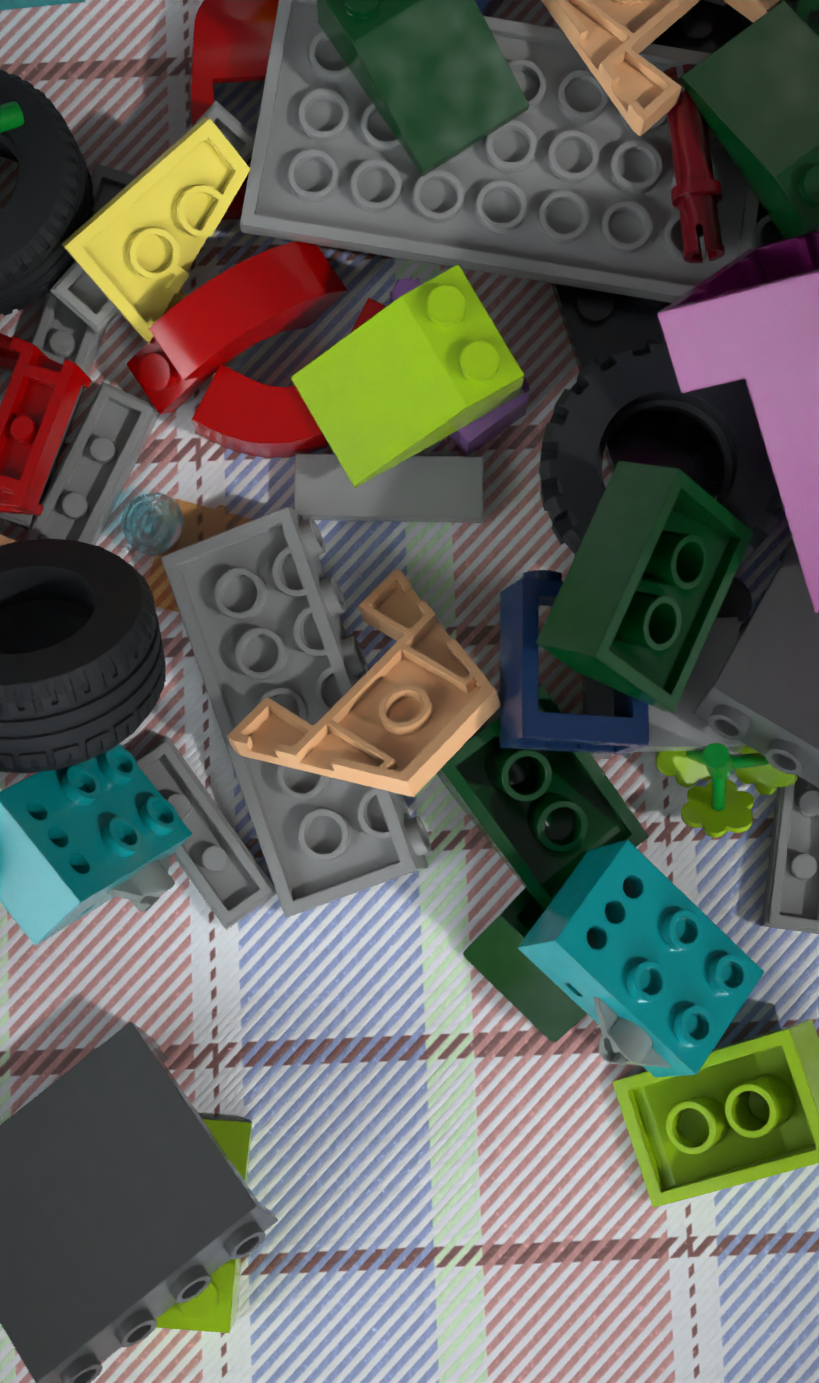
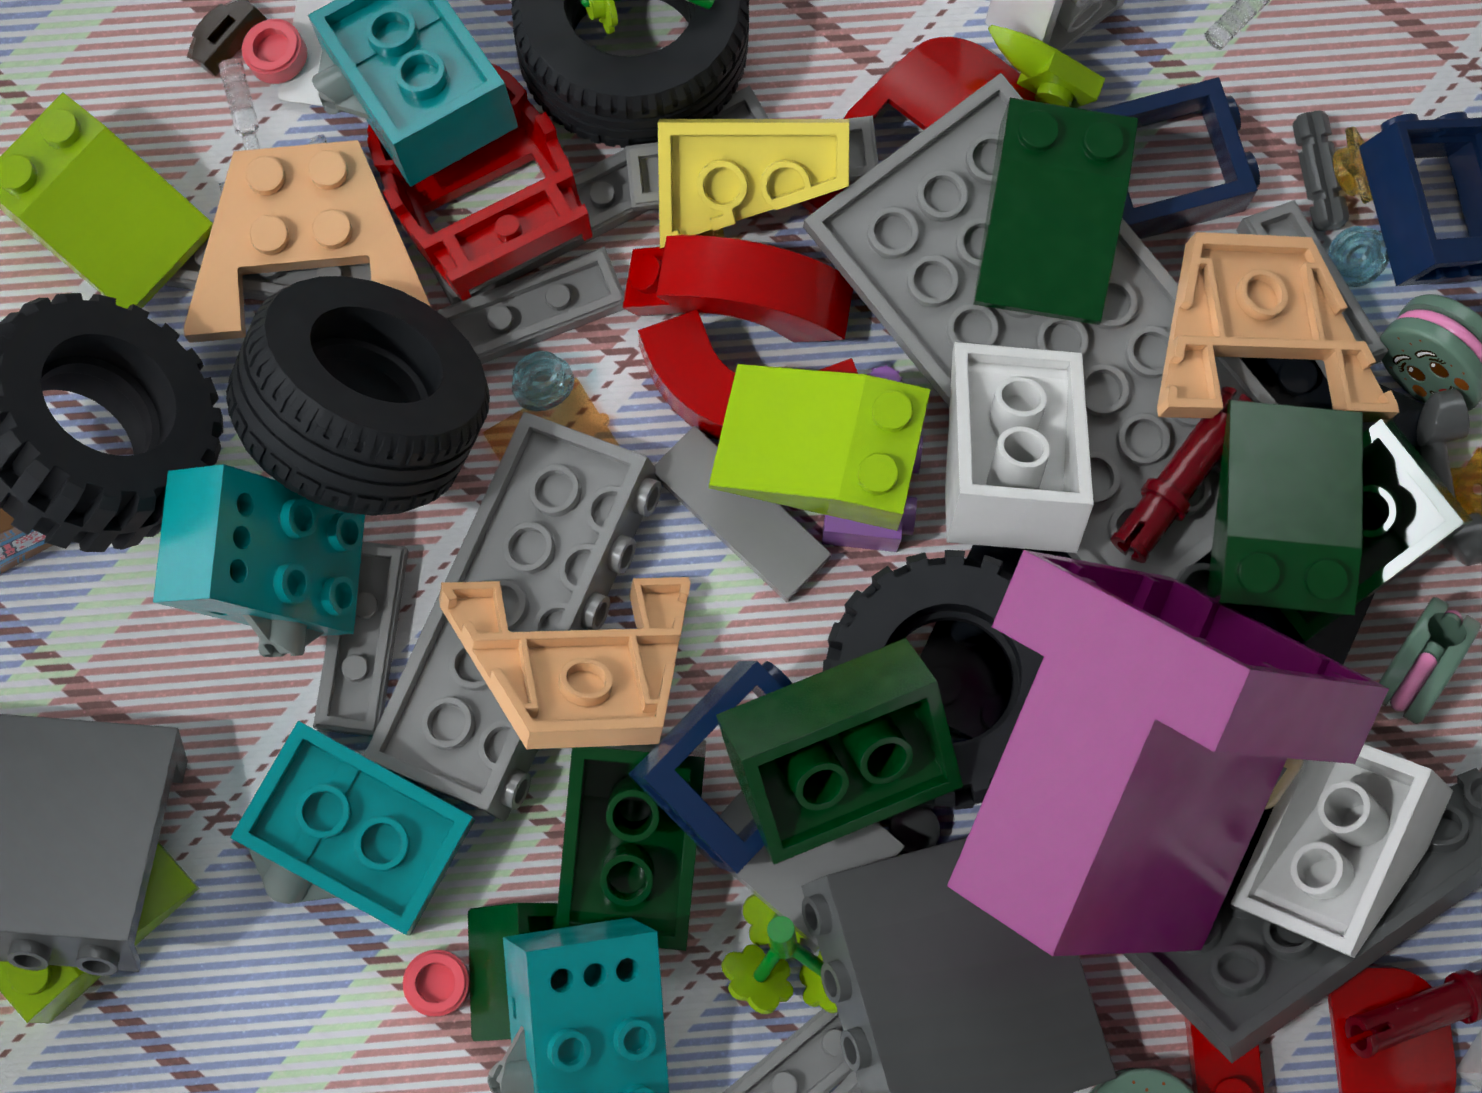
camera: 40 degrees right, 5 degrees down
none -> teal piece [230,721,475,935]
none -> coral tile [403,950,470,1017]
none -> white slope [945,342,1094,553]

